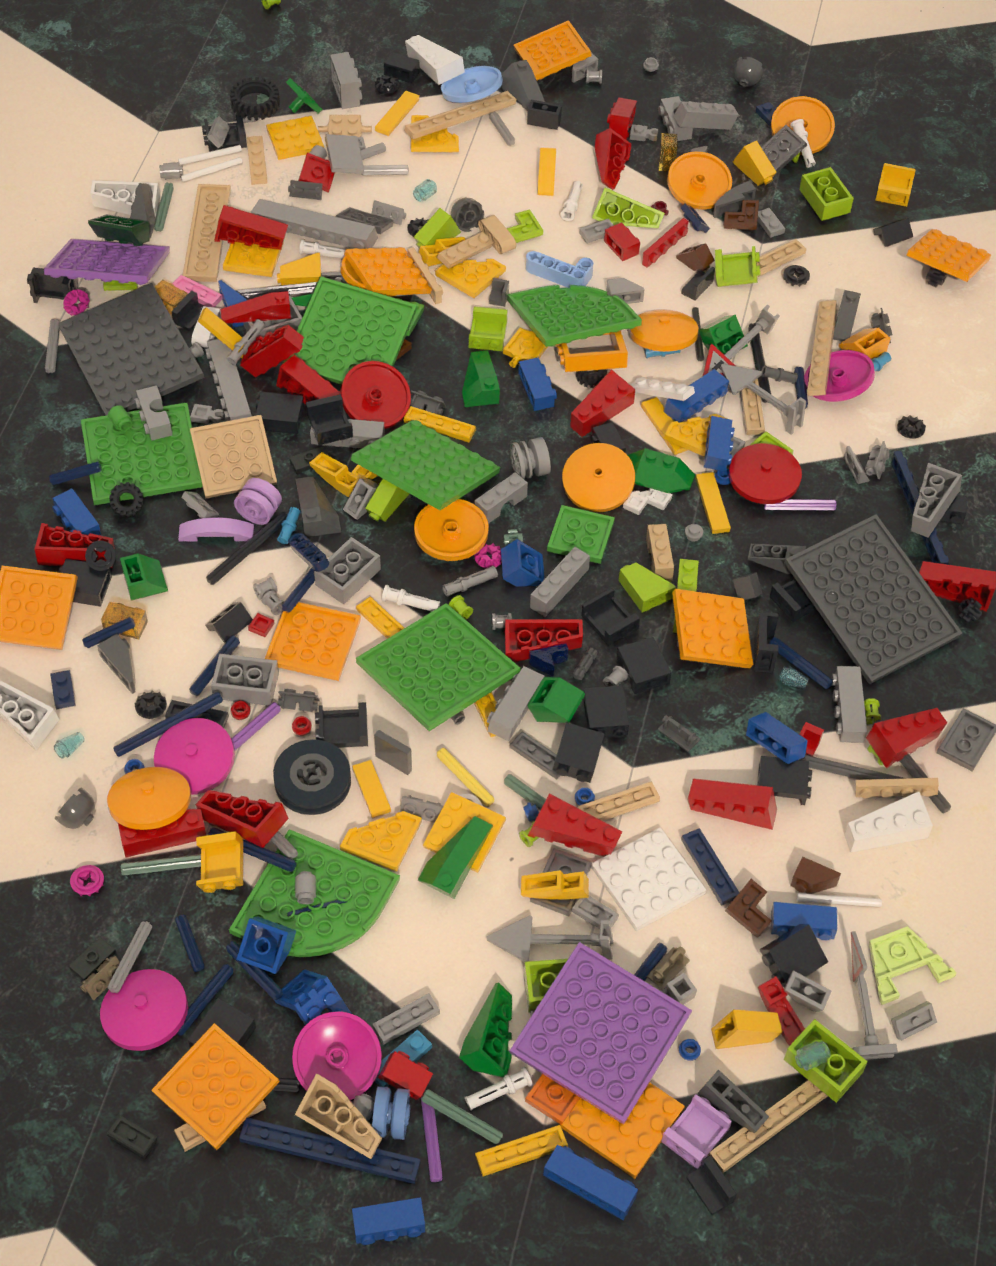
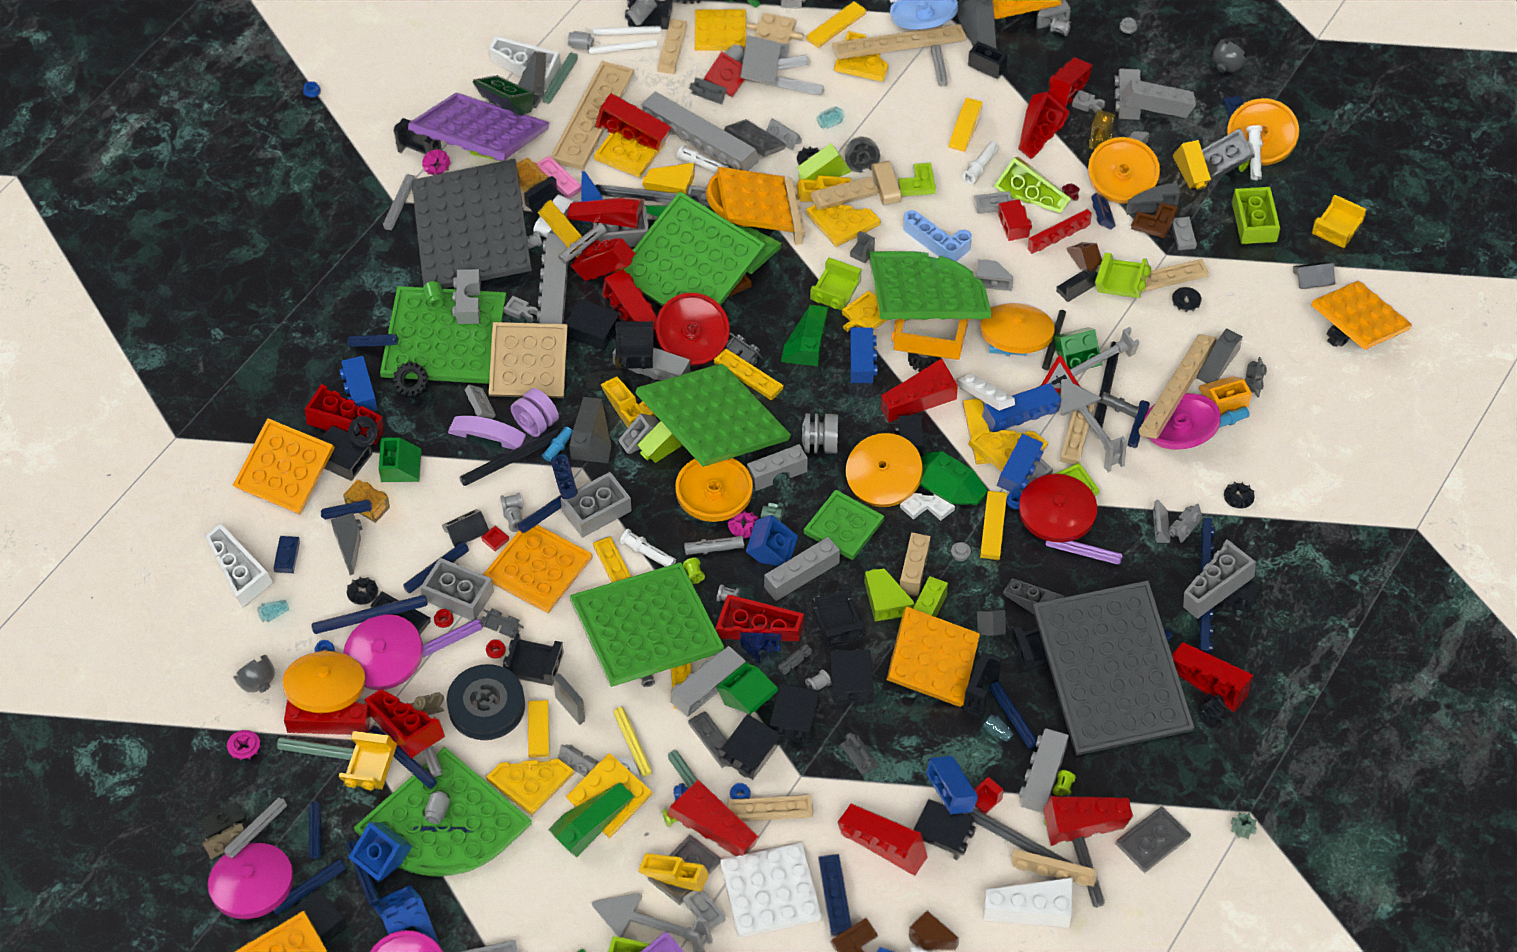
camera: 20 degrees right, 0 degrees up
none -> dark tan hinge [410,692,444,715]

